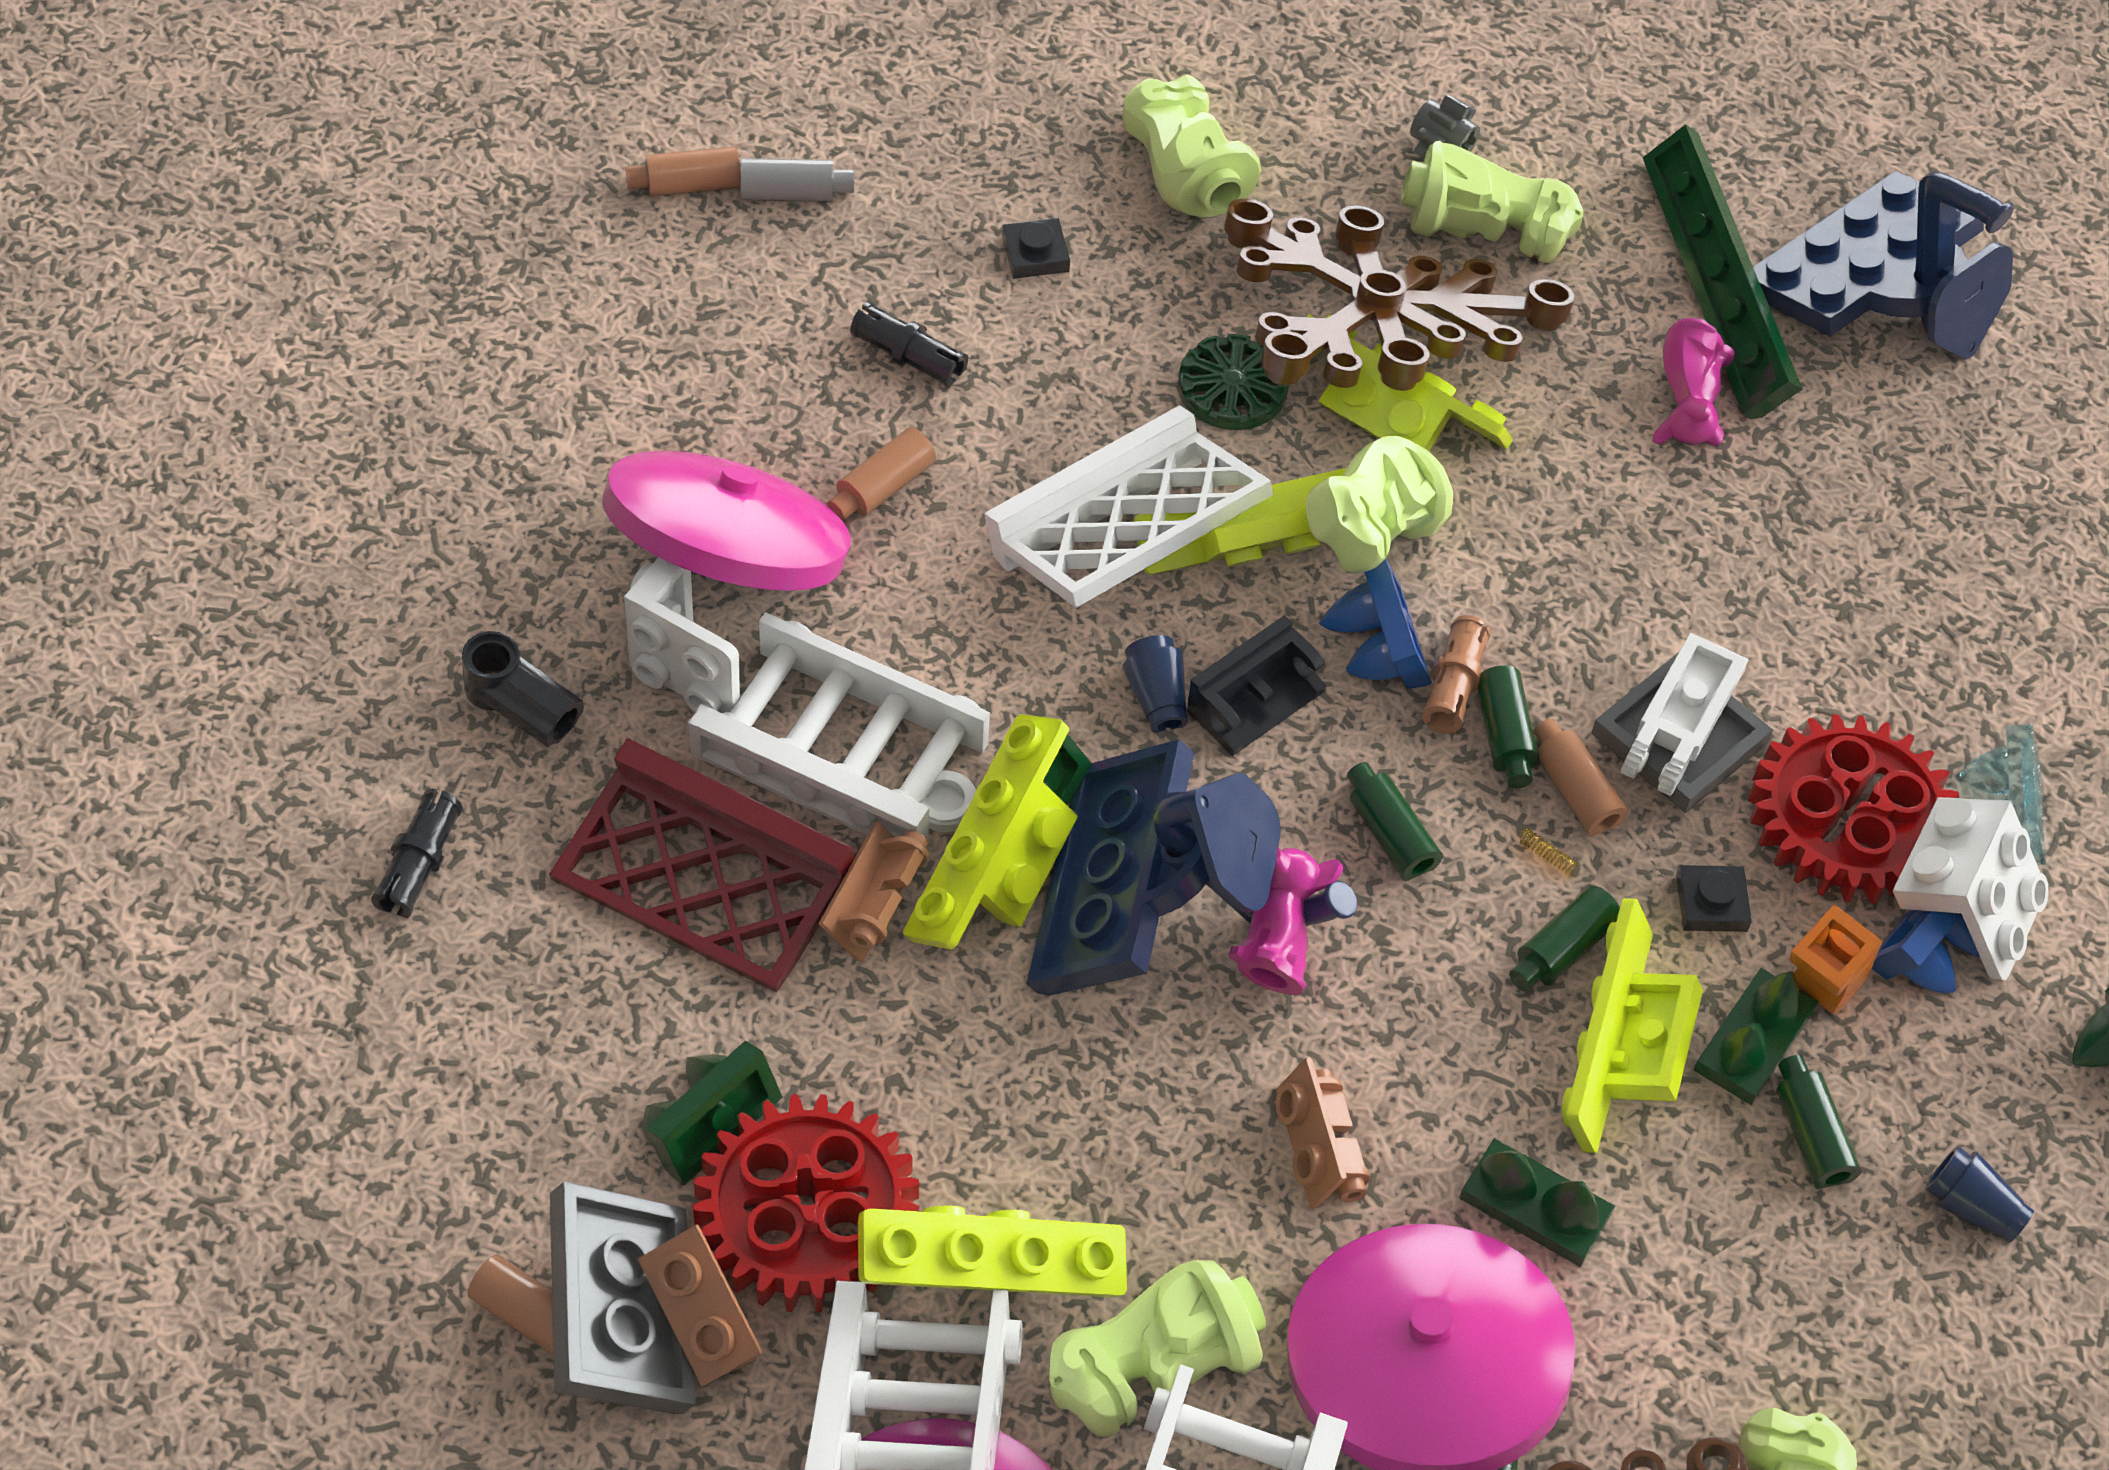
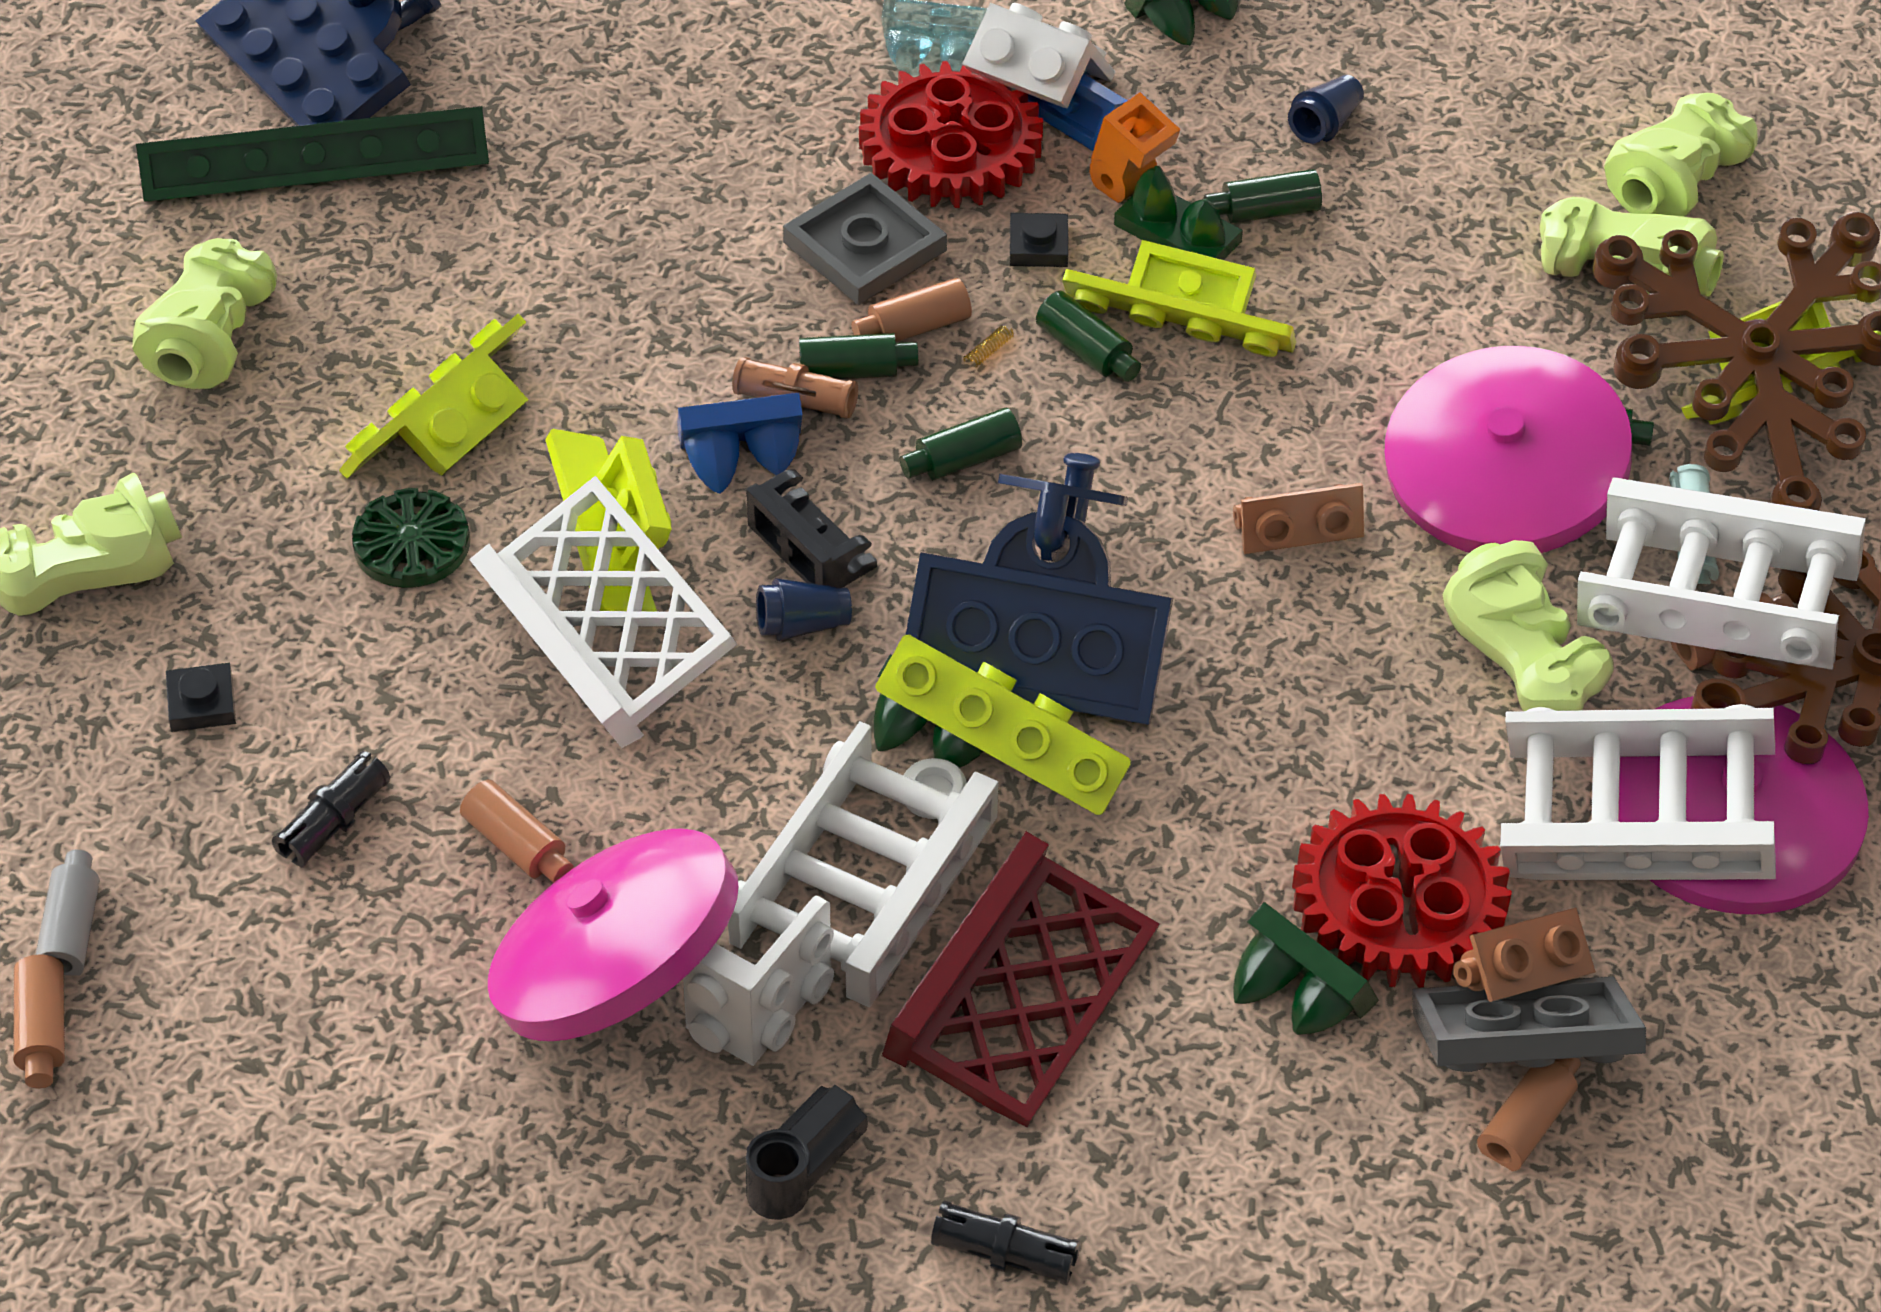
camera: 85 degrees left, 5 degrees down
nougat hinge [819,821,929,962] -> none
neon yellow bracket [858,1206,1127,1298] -> none
reddish brown plant [1224,199,1575,391] -> none
dark pink animal [1229,848,1343,995] -> none
yellowish green animal [1306,436,1453,573] -> none
dark grey gear [1410,94,1480,159] -> none
dark green tile [1459,1138,1615,1267] -> none
white hinge [1620,633,1749,796] -> none
dark pink animal [1652,318,1735,446] -> none

